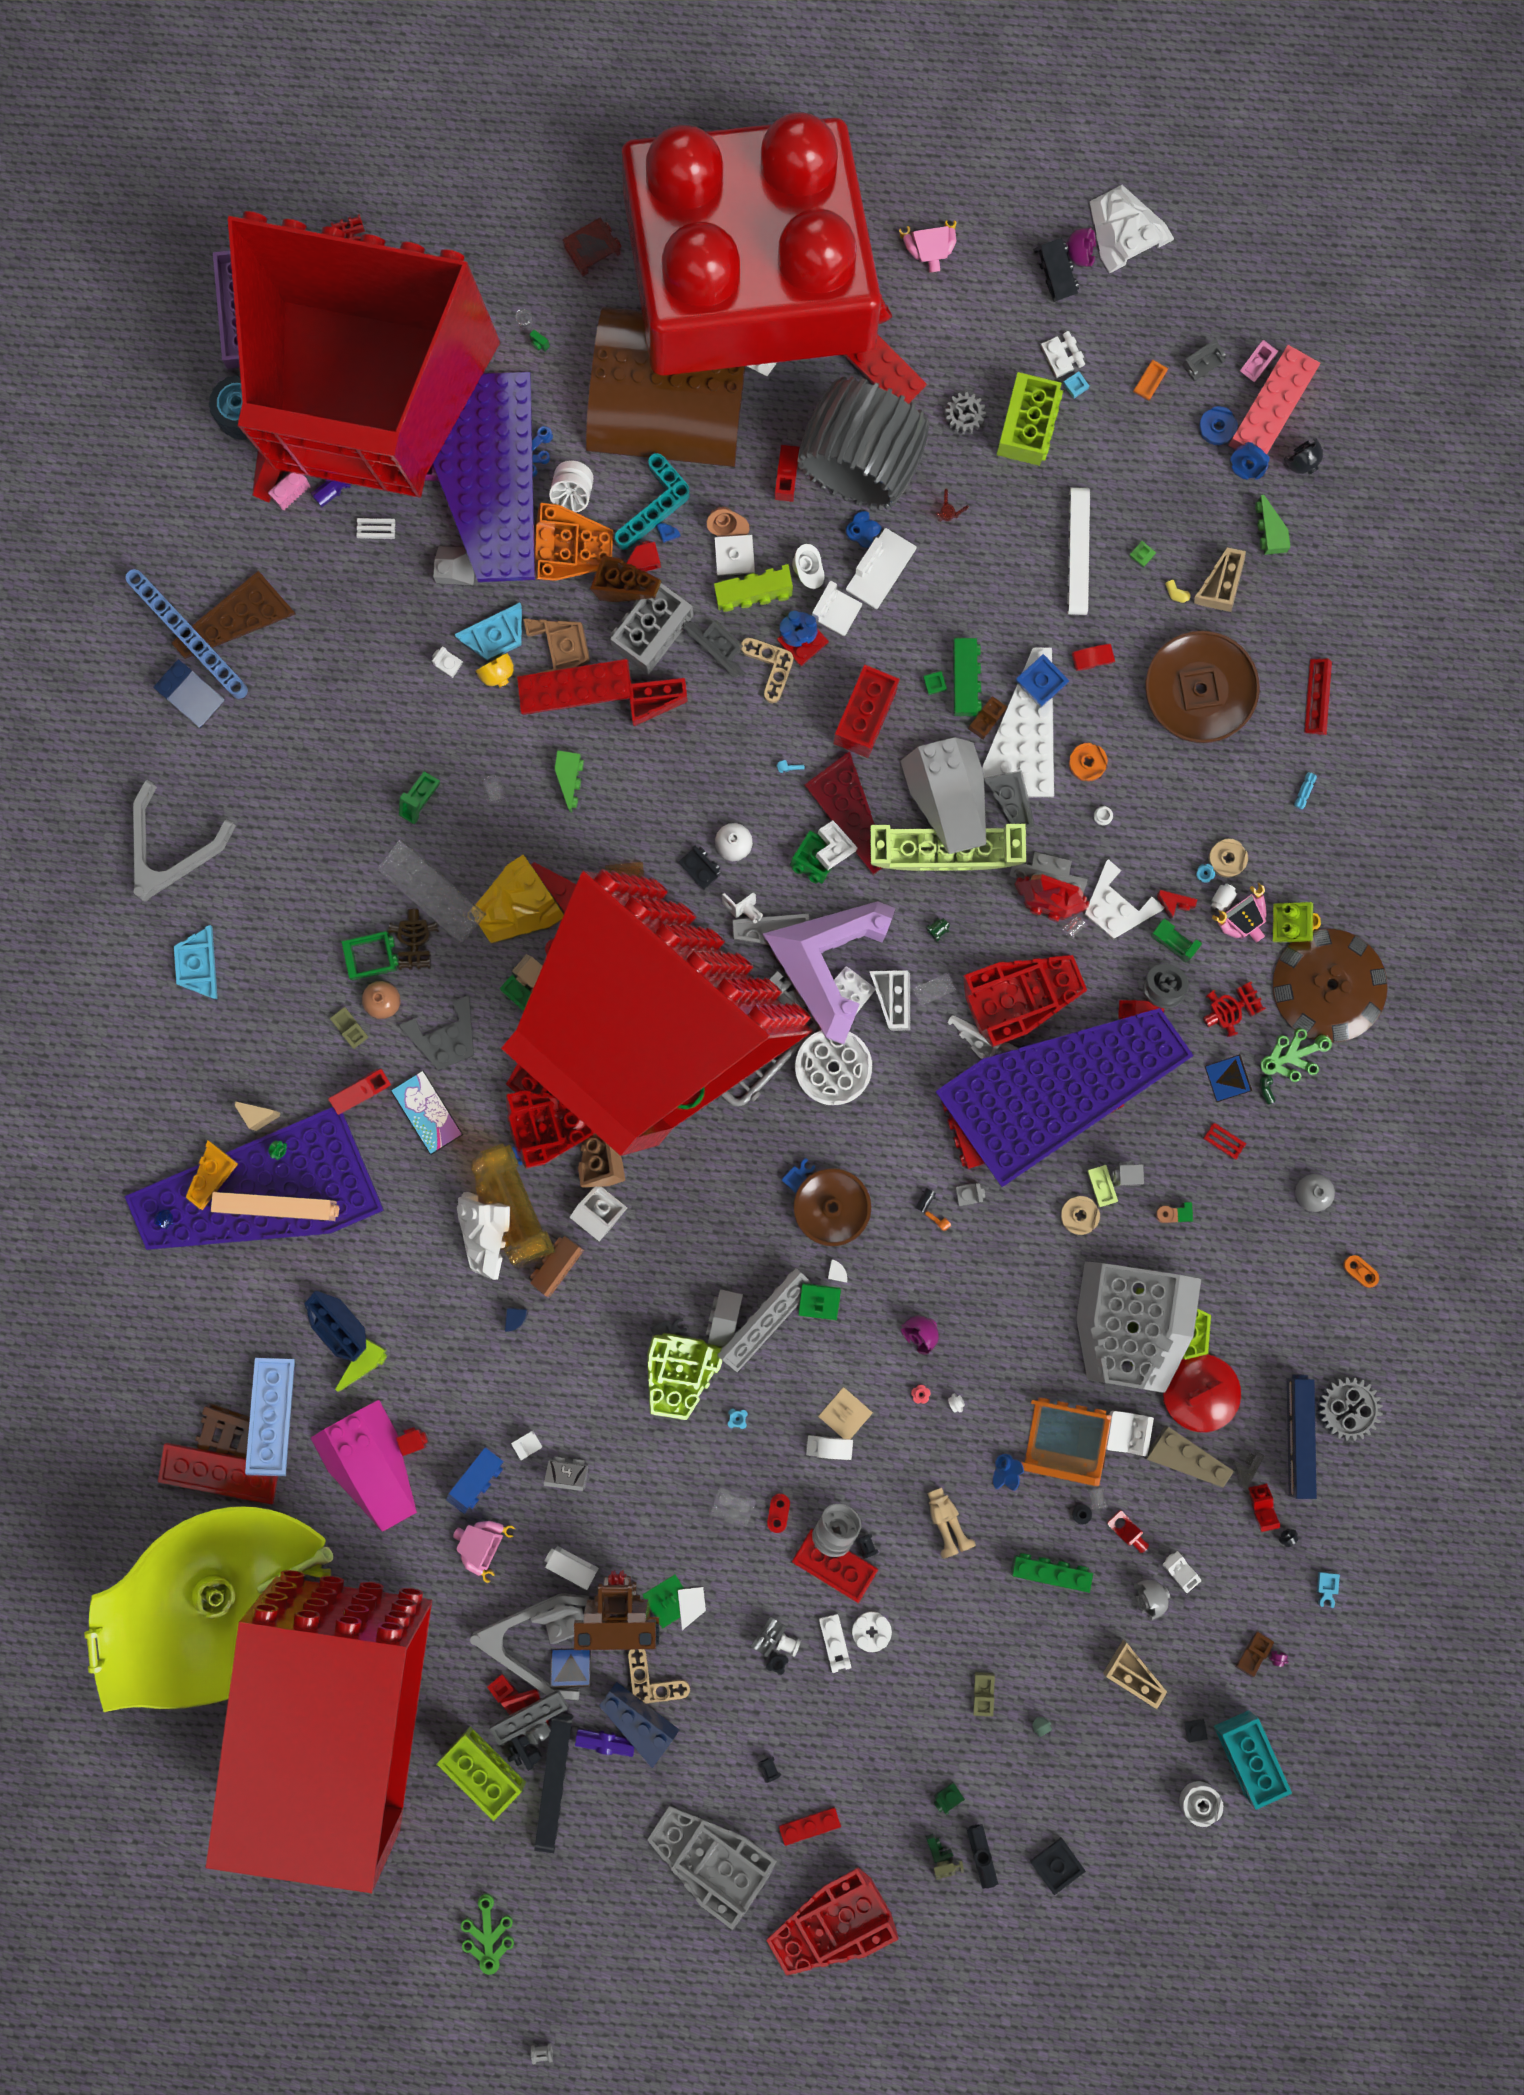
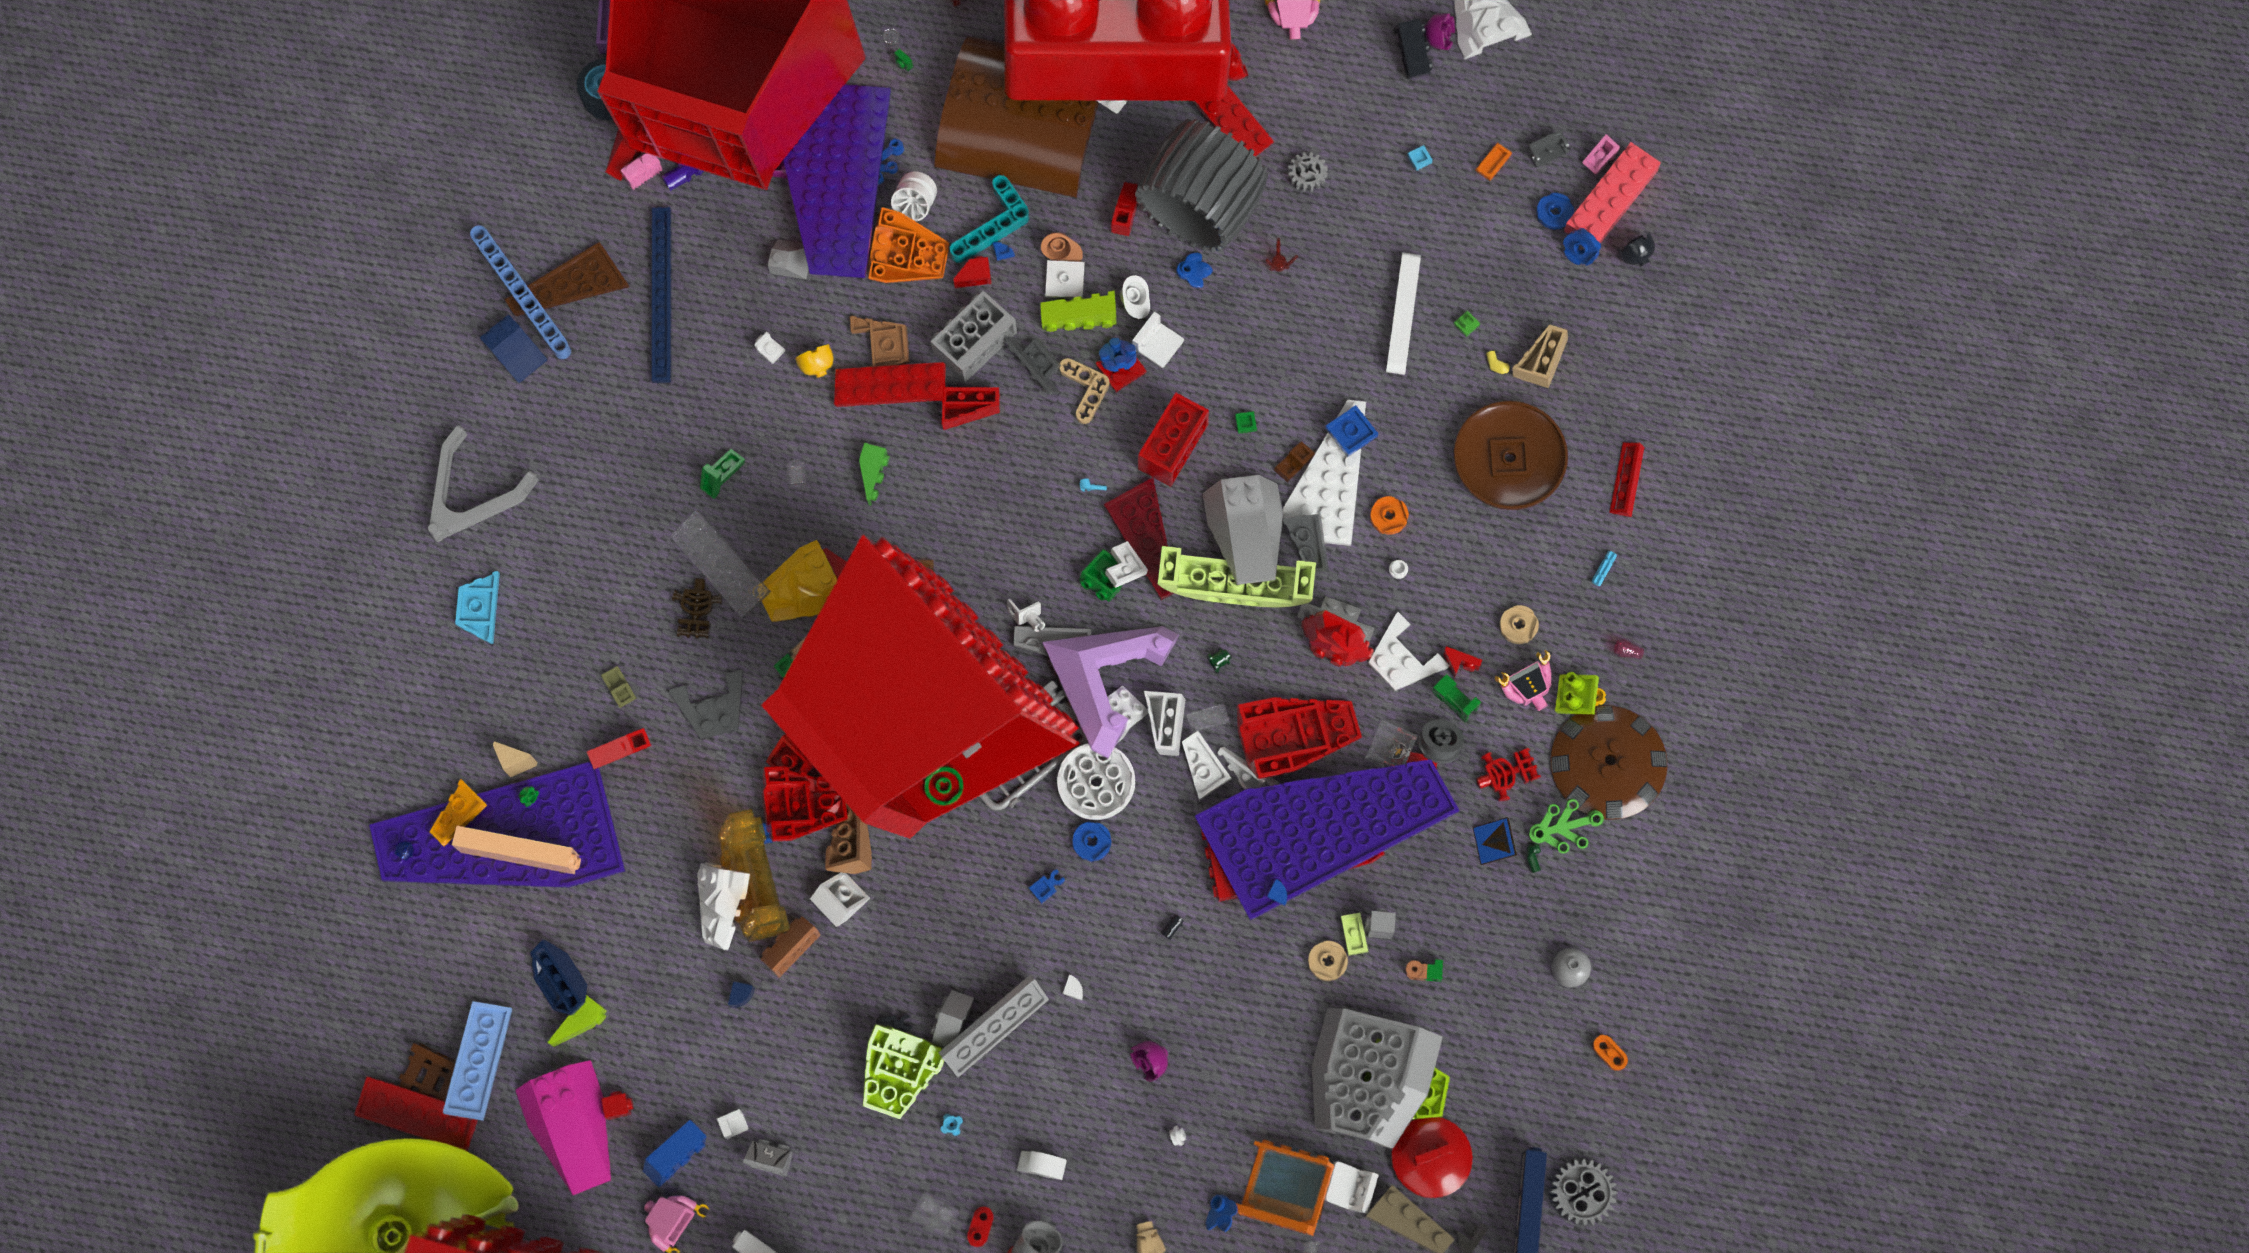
camera: 10 degrees right, 10 degrees down
green window [341,931,399,981] -> none
white tile [357,518,395,539] -> none
nougat cylinder [362,981,401,1019] -> none
tile [390,1070,463,1155] -> none
medium azure wing [455,603,522,661] -> none
reddish brown wedge [590,556,661,602] -> none
black bracket [678,845,721,890] -> none
white cylinder [715,823,753,861] -> none
reddish brown dish [794,1169,871,1246] -> none
green piece [798,1283,841,1320] -> none
tan piece [818,1387,873,1439] -> none
white bracket [846,528,917,609] -> none
coral plate [911,1385,931,1404] -> none
orange hand [925,1211,951,1231] -> none
green brick [953,638,981,716] -> none
light grey bracket [955,1183,985,1206] -> none
lime brick [997,372,1063,466] -> none
white plate [1040,331,1085,378] -> none
clear bush [1061,914,1087,940] -> none
red slope [1072,644,1115,671] -> none
medium azure plate [1196,864,1215,883] -> none
red tile [1203,1123,1246,1160] -> none
white brick [1211,884,1237,912] -> none
bright green slope [1255,495,1290,555] -> none
none -> dark blue plate [652,207,672,383]
none -> blue plate [1072,822,1111,862]
none -> white wing [1182,731,1231,801]
none -> blue tile [1267,879,1287,906]
none -> clear slope [1364,720,1417,767]
none -> clear pink cone [1614,639,1644,660]

